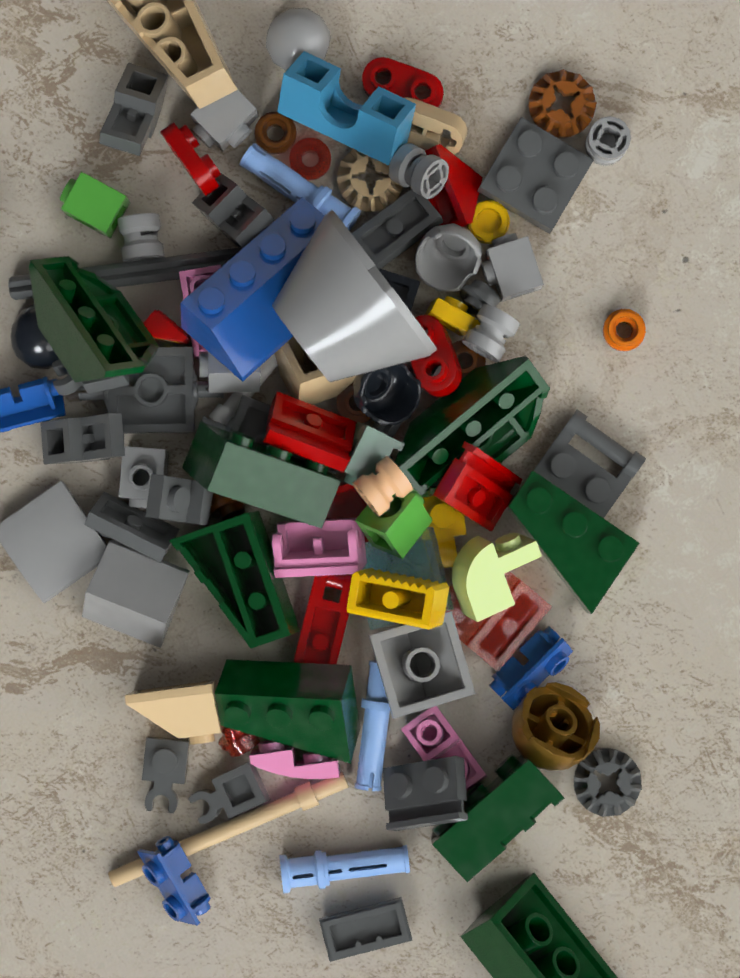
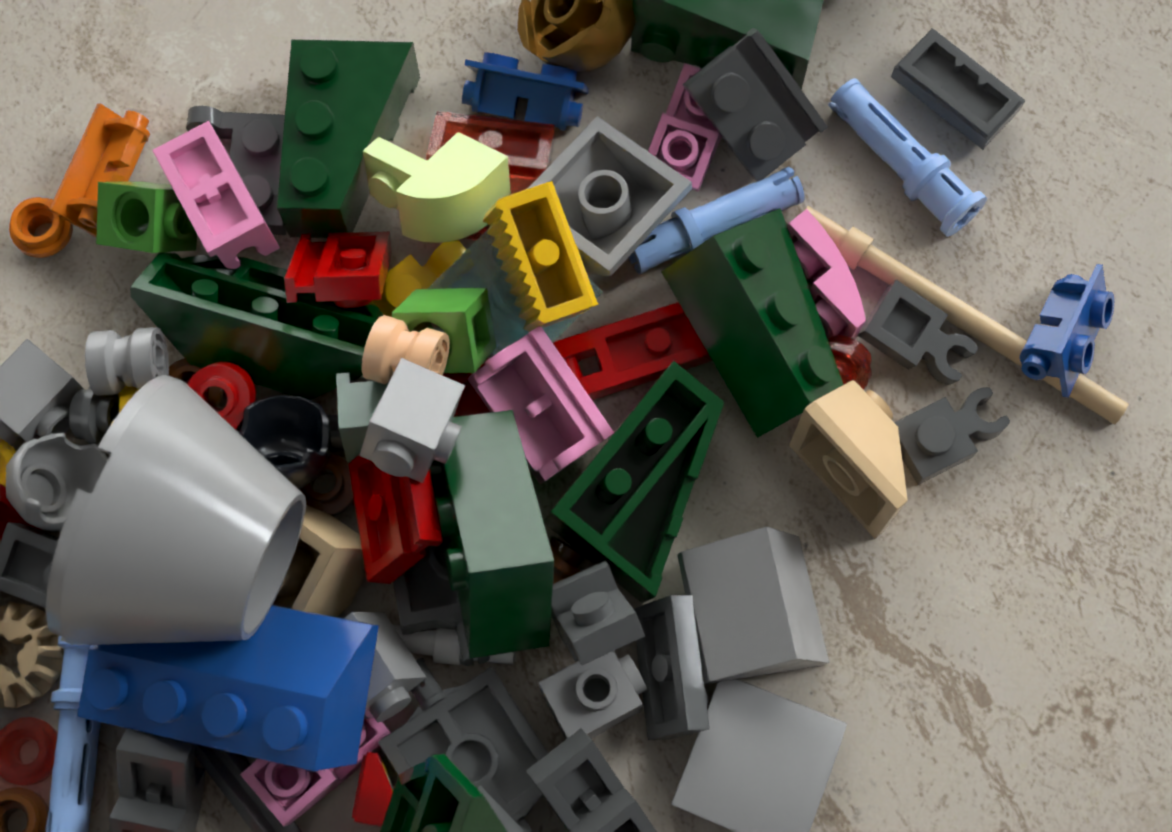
camera: 125 degrees left, 15 degrees down
none -> orange hinge [49,103,150,237]
none -> bright green brick [96,181,197,253]
none -> bright pink hinge [152,121,280,269]
none -> brick [359,358,465,483]

